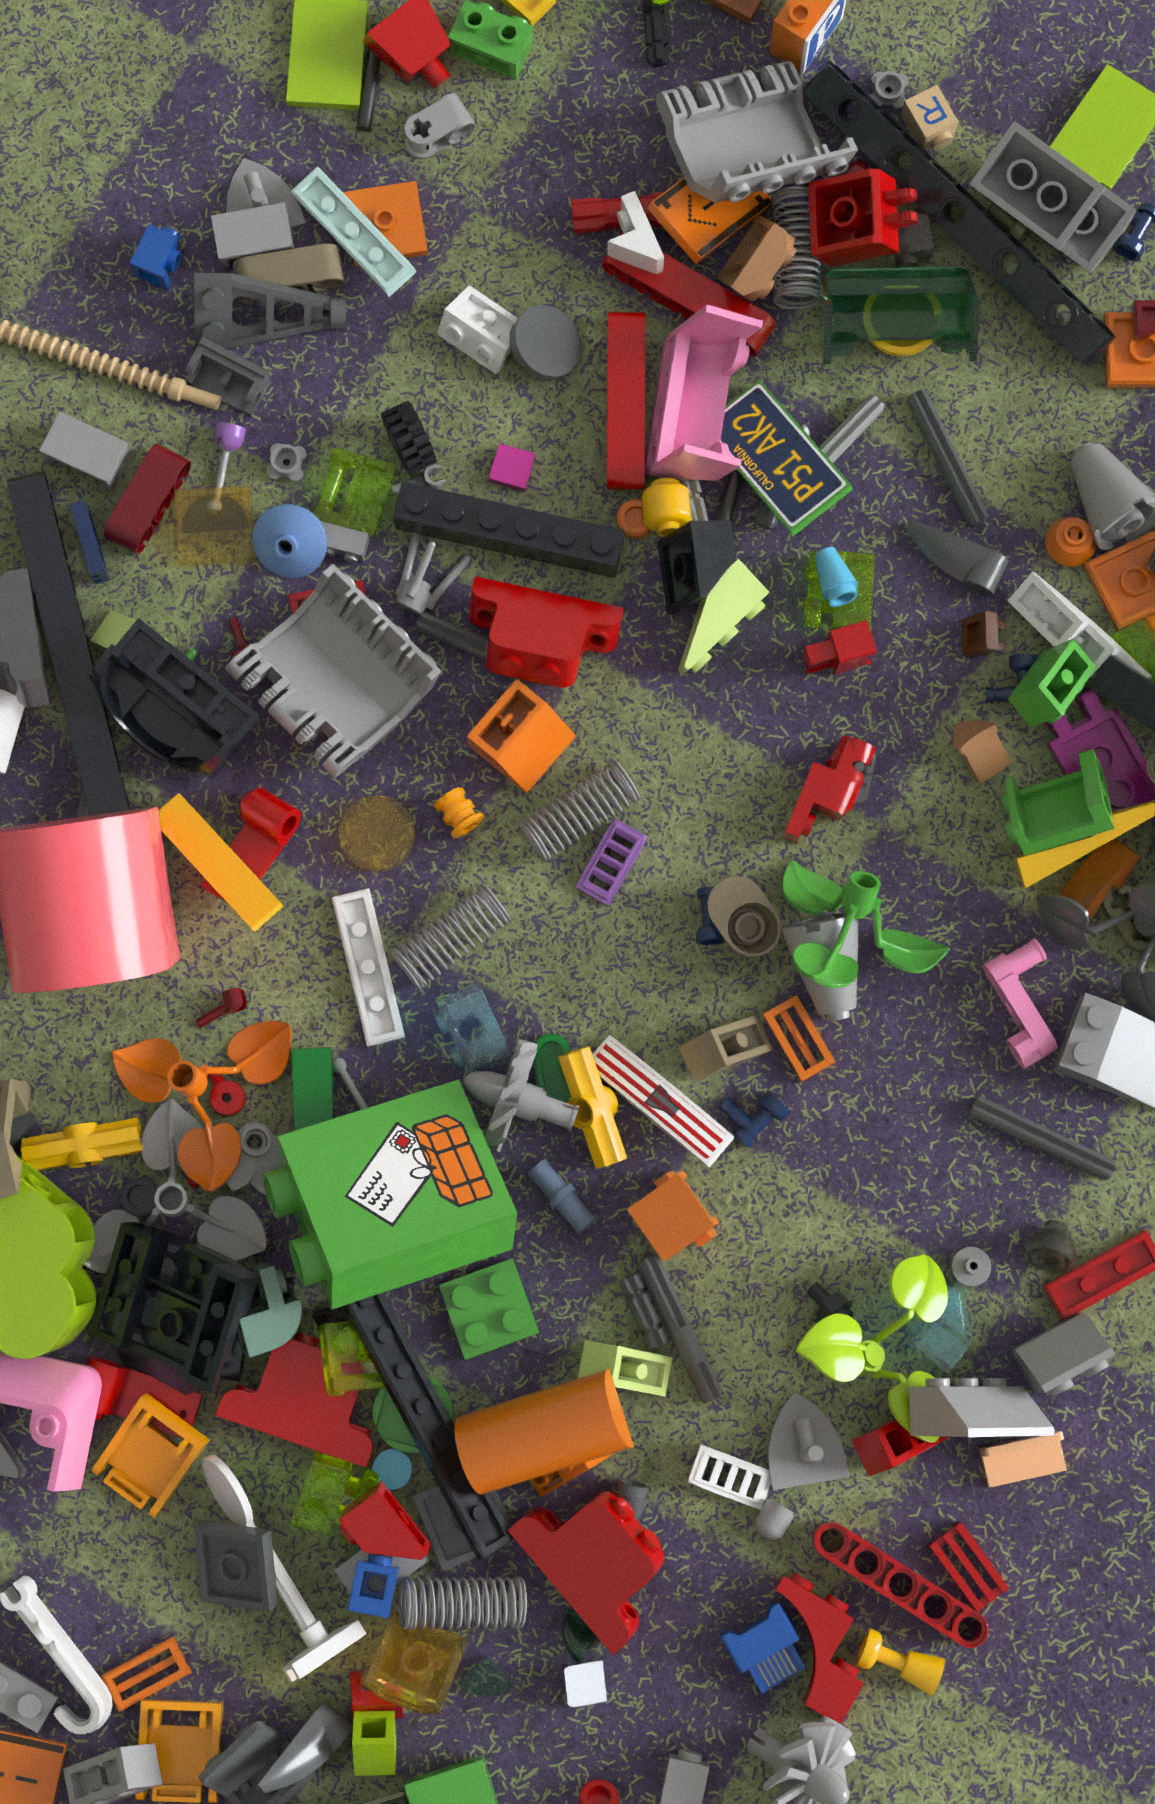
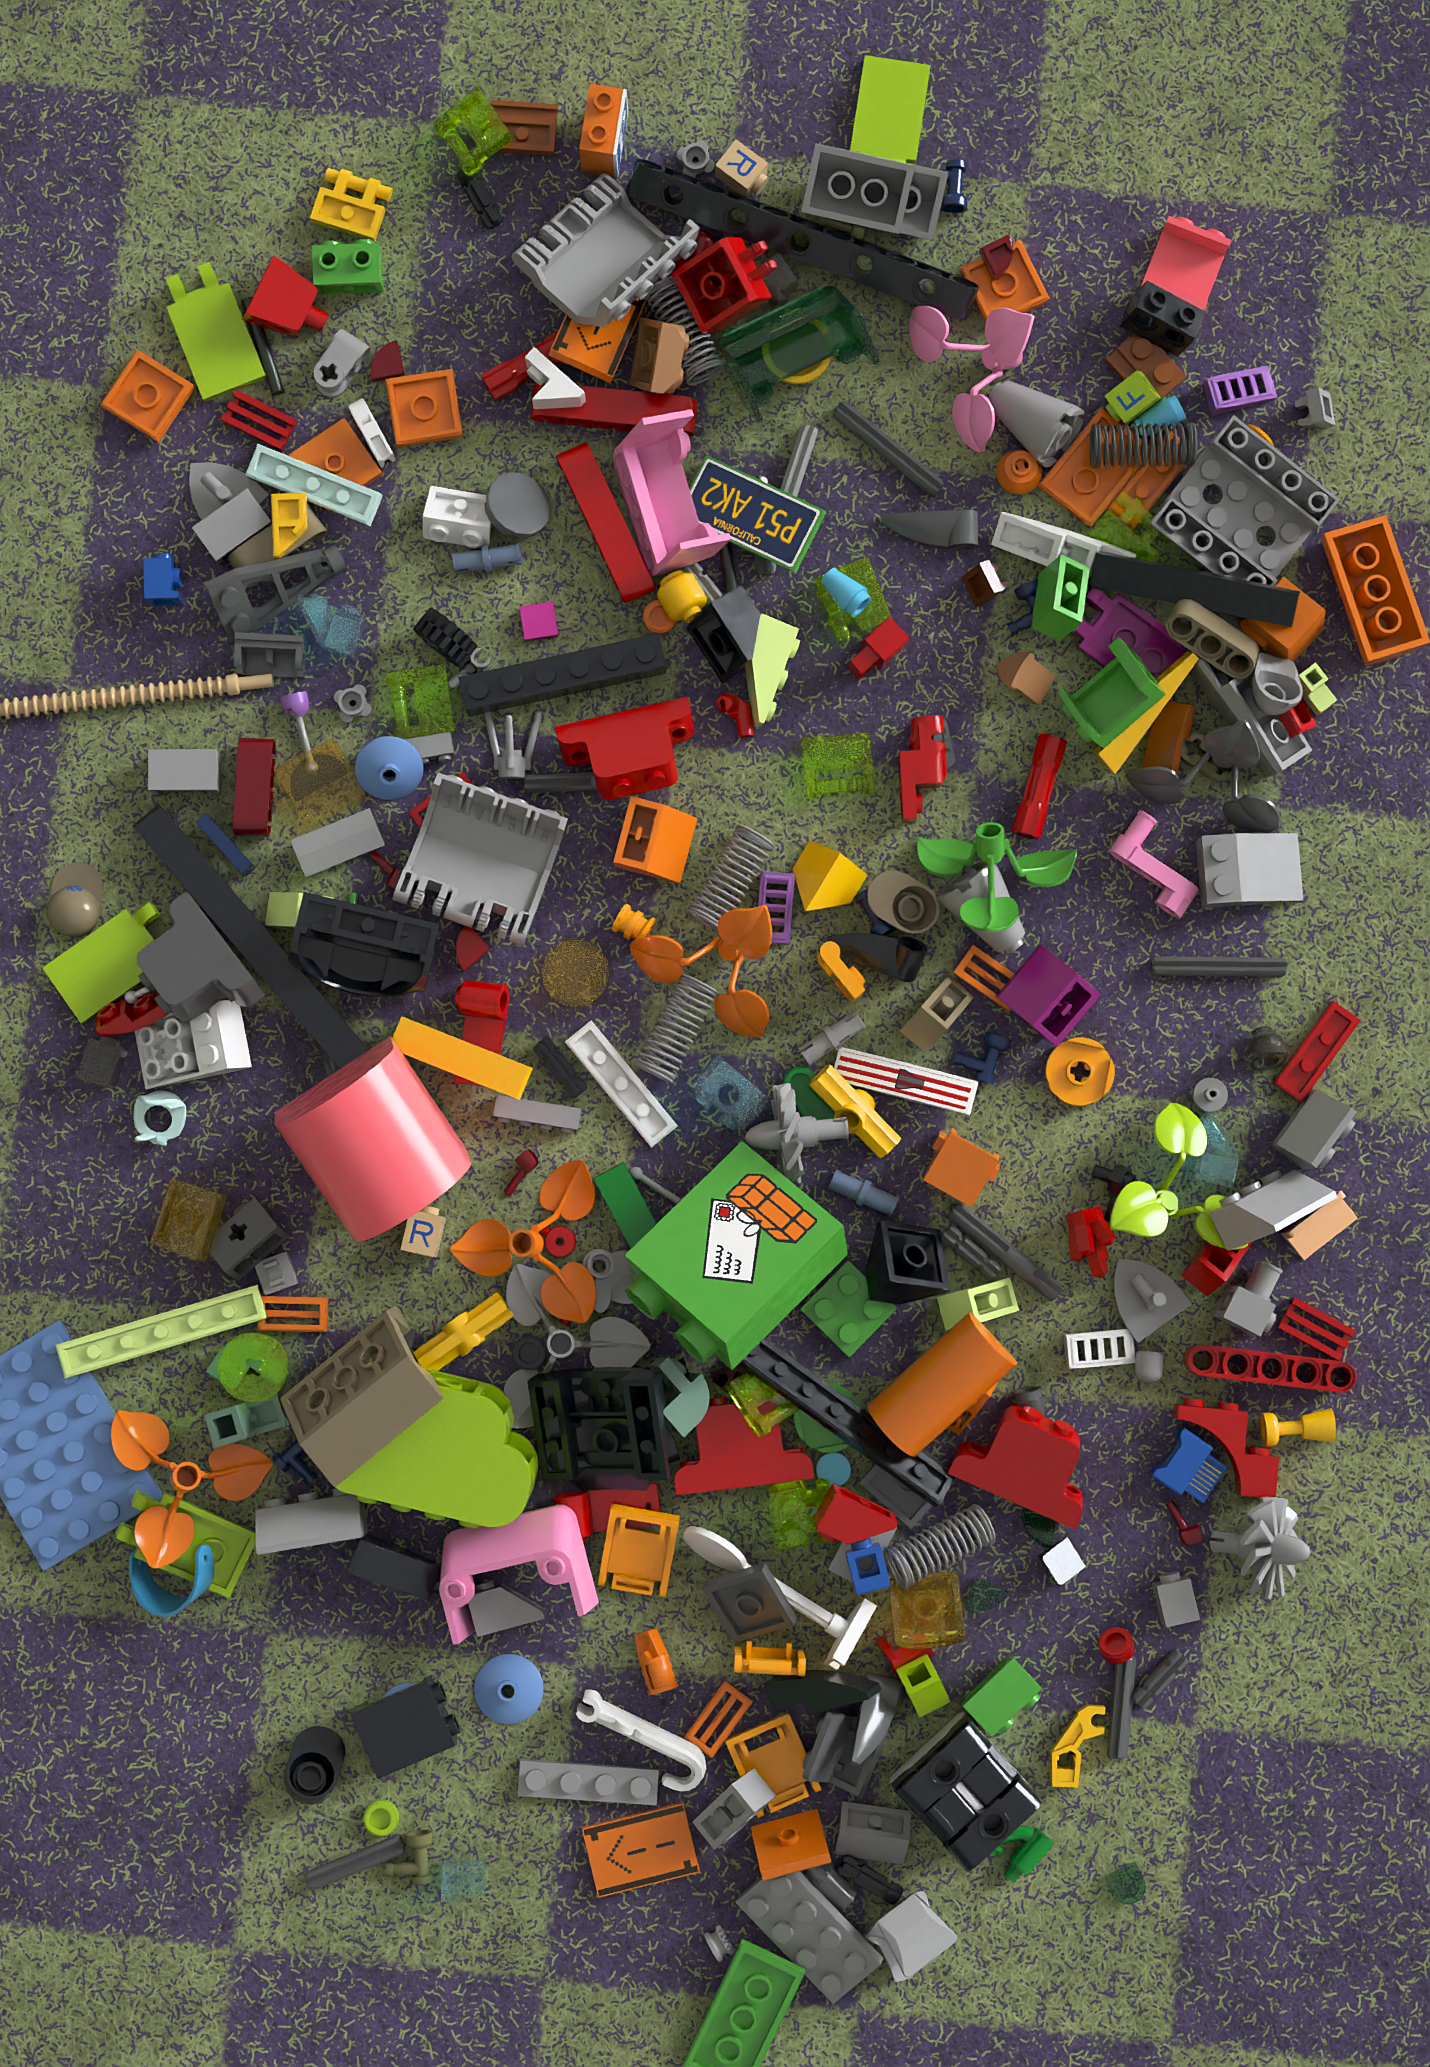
camera: 30 degrees left, 5 degrees up
none -> orange plate [100,349,195,444]
none -> red tile [221,390,297,452]
none -> yellow tile [271,493,308,559]
none -> light grey piece [290,808,385,877]
none -> clear light blue slope [297,594,367,661]
none -> white piece [348,398,396,468]
none -> dark red tile [371,340,405,382]
none -> orange plate [386,369,463,448]
none -> tan brick [400,1206,446,1257]
none -> sand blue pin [452,543,523,575]
none -> red tile [456,926,490,972]
none -> light grey piece [493,1095,582,1134]
none -> black axle [533,1037,587,1099]
none -> orange plant [630,905,772,1037]
none -> orange hinge [634,1628,678,1696]
none -> red arm [716,693,754,738]
none -> light orange container [733,1640,806,1676]
none -> black slope [764,1670,881,1716]
none -> yellow slope [792,840,868,911]
none -> light grey pin [798,1010,866,1066]
none -> clear neon green plate [802,732,875,799]
none -> light orange plate [817,941,866,1004]
none -> black piece [826,933,927,982]
none -> black slope [865,1220,950,1305]
none -> bright pink plant [909,306,1034,453]
none -> magenta slope [995,945,1101,1047]
none -> red axle [1011,733,1068,840]
none -> light orange plate [1045,1037,1115,1106]
none -> red rock [1065,1206,1116,1278]
none -> dark red hand [1166,1500,1202,1546]
none -> light grey brick [1212,1261,1283,1336]

